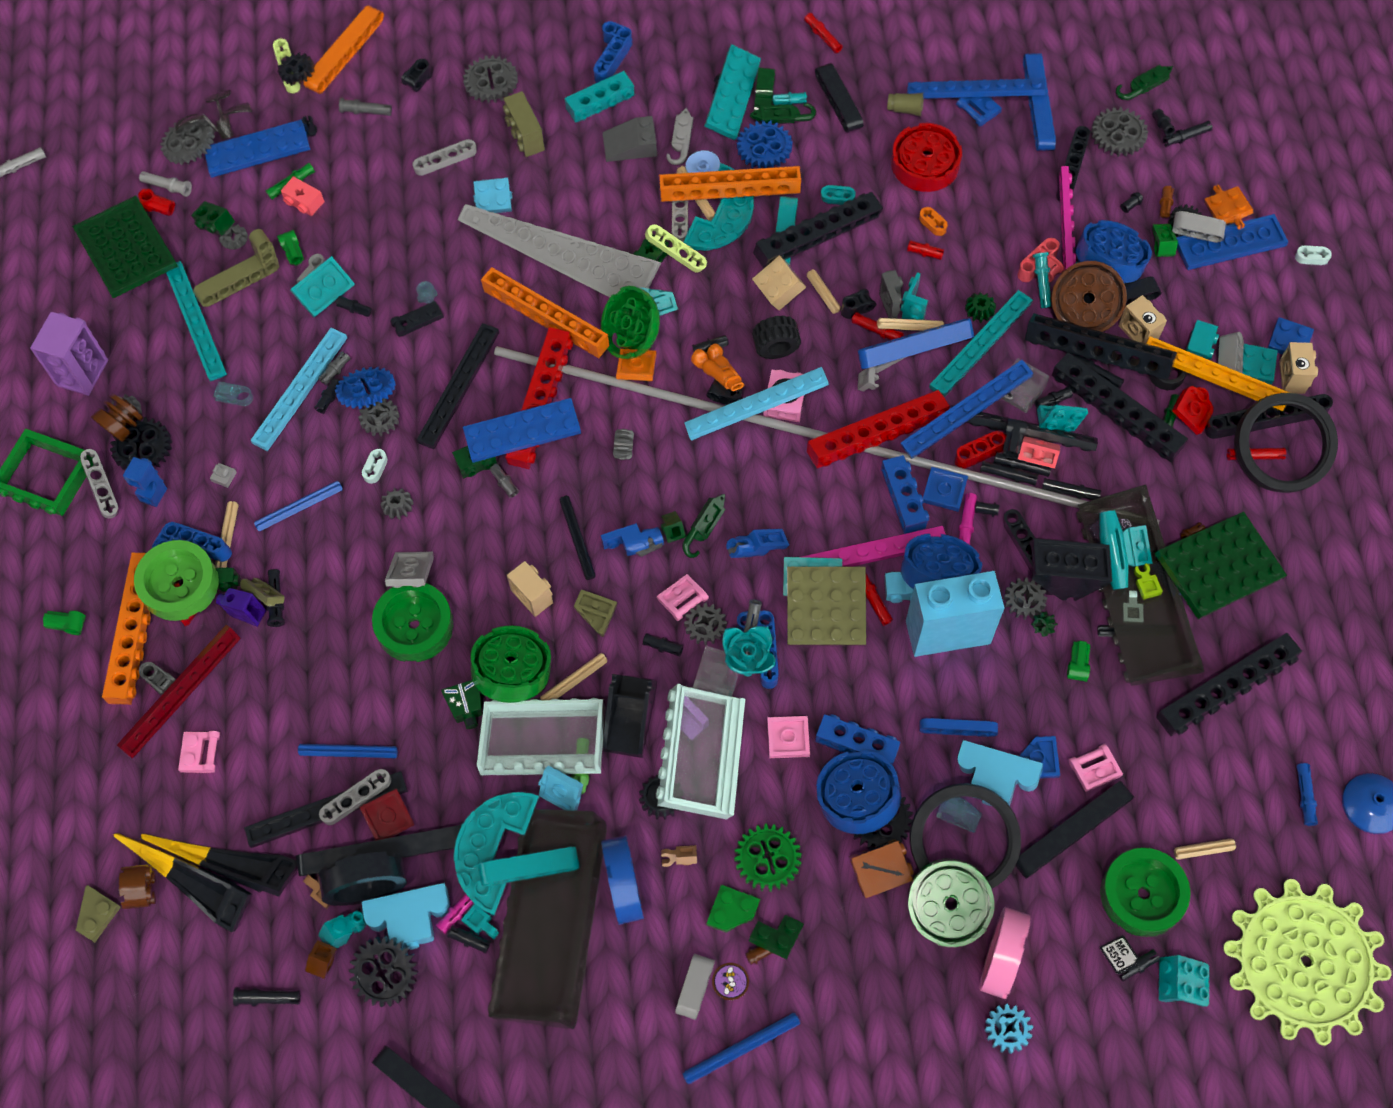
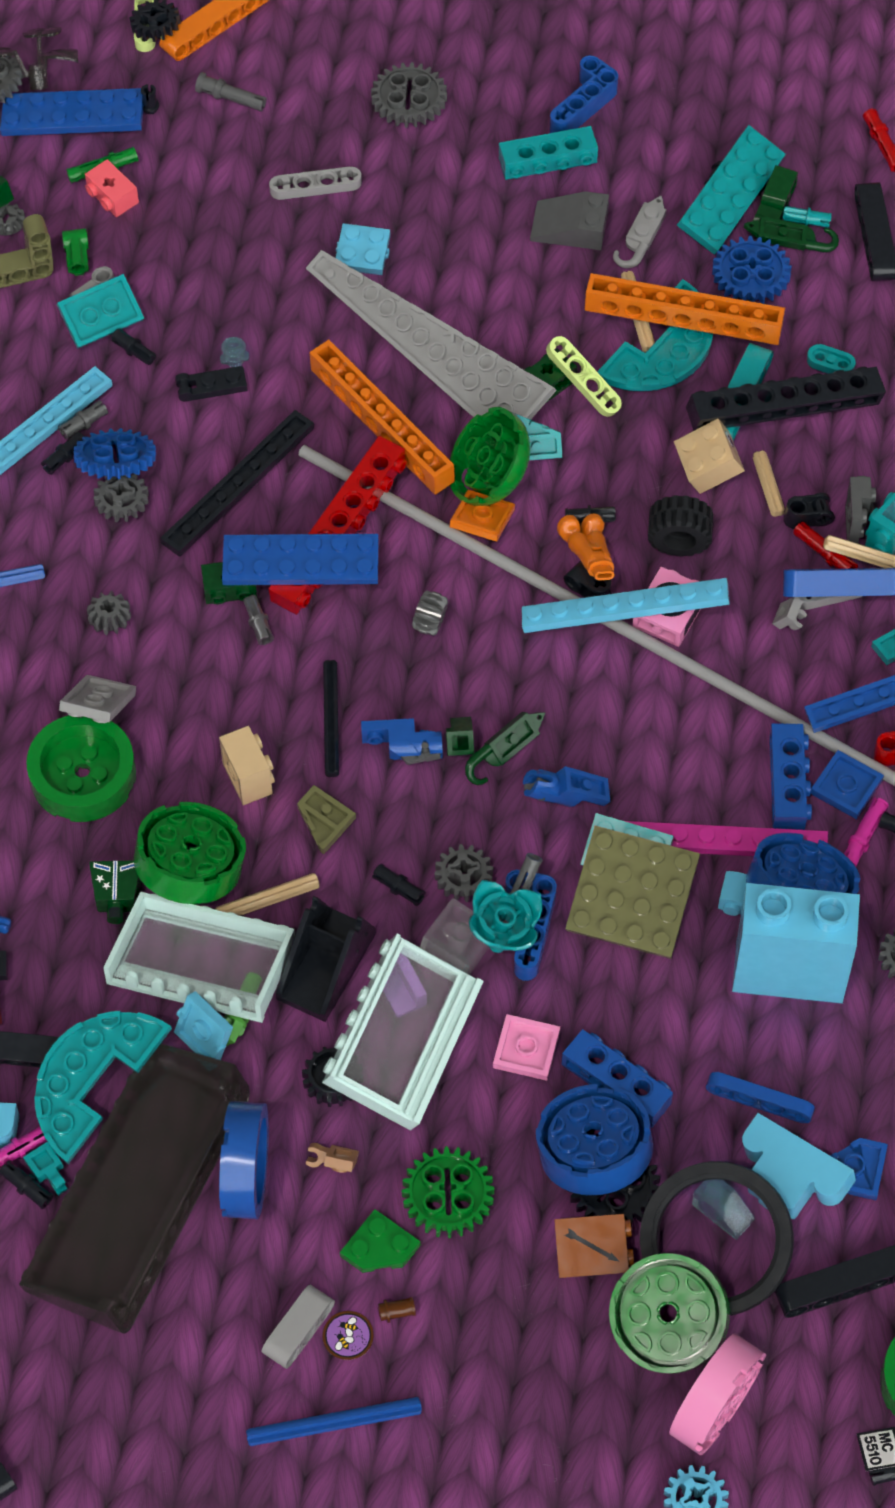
camera: 15 degrees right, 5 degrees down
light aqua beam [362,449,388,484] -> none
black piece [401,58,432,92] -> none
teal beam [478,847,580,886] -> none
olive brick [502,91,545,157] -> none
bright pink plate [657,574,709,621] -> none
light grey beam [672,200,688,242] -> none
light blue dish [686,151,720,173] -> none
dark green plate [749,915,804,960] -> none
red brick [807,390,950,468] -> none
red pin [866,574,893,626] -> none

